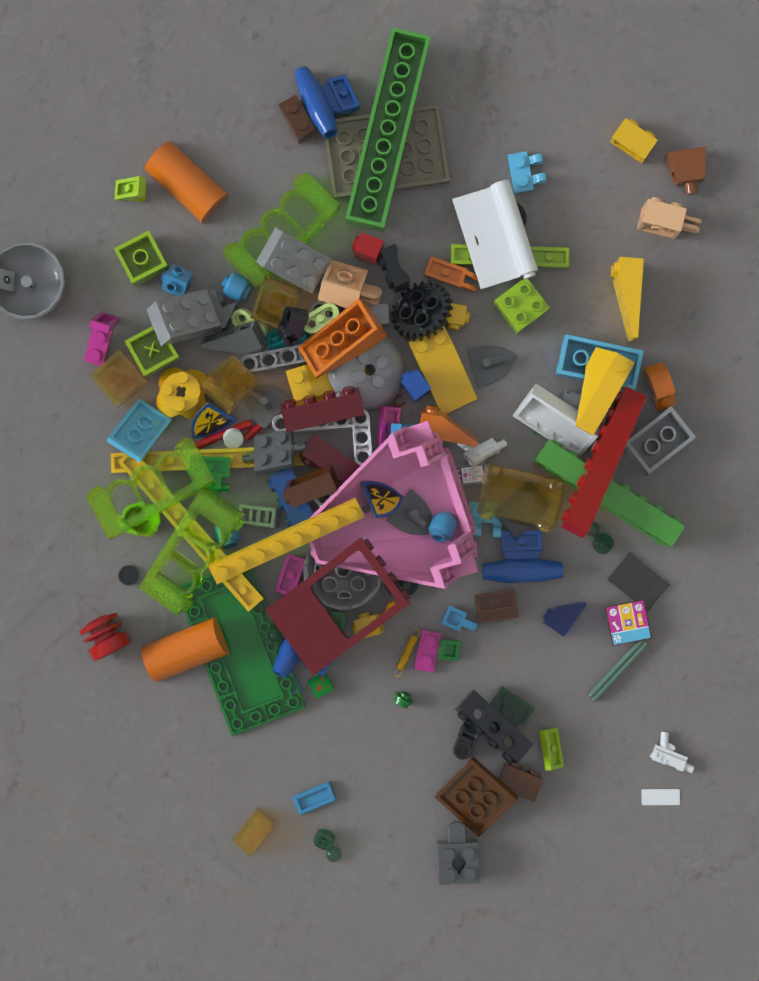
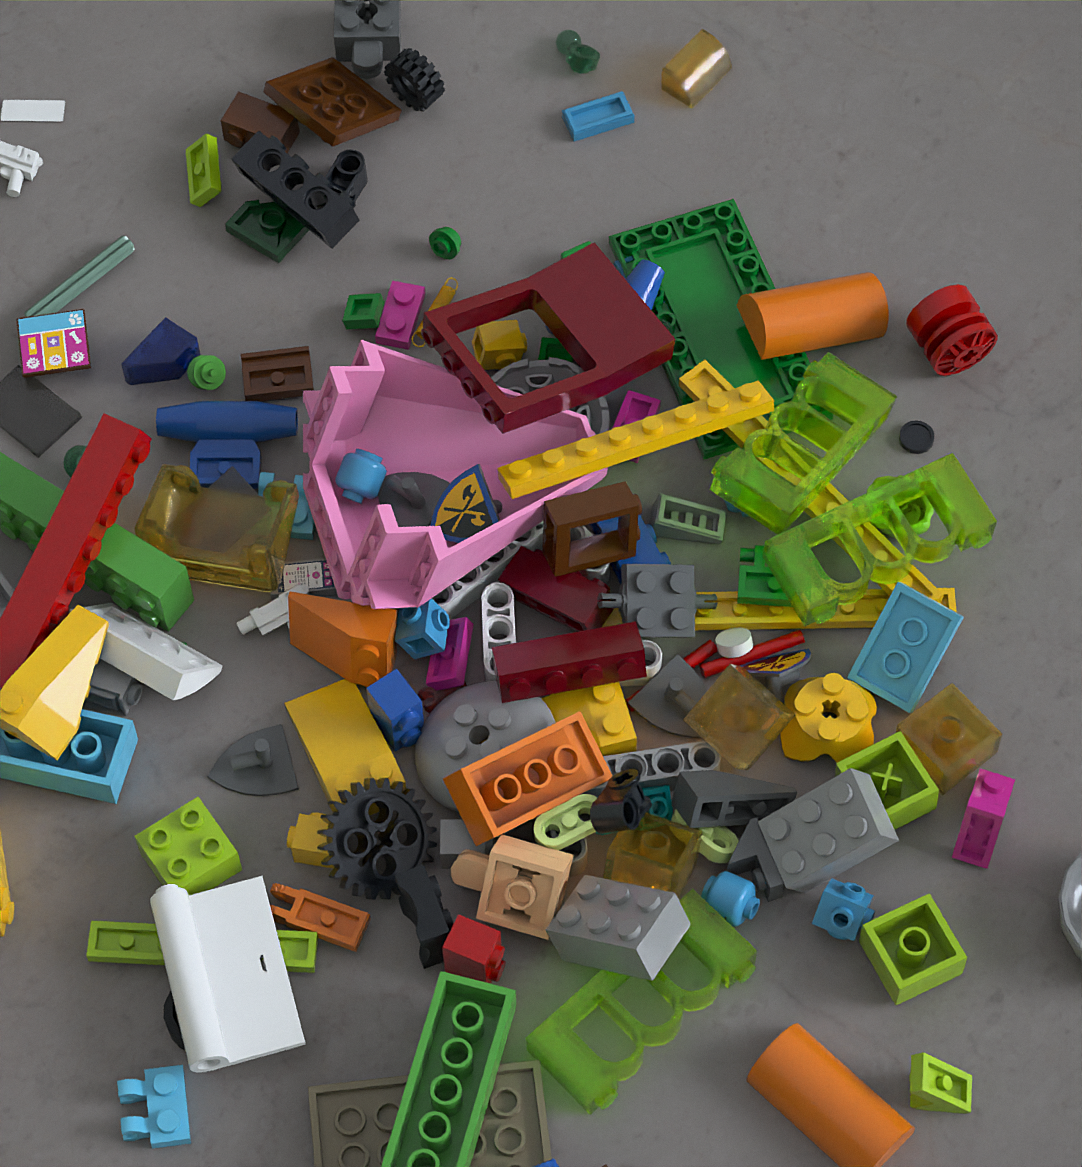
camera: 175 degrees left, 25 degrees down
dark azure plate [441,605,478,632] -> none
none -> bright green wheel [187,355,226,390]
none -> black tyre [384,48,445,112]

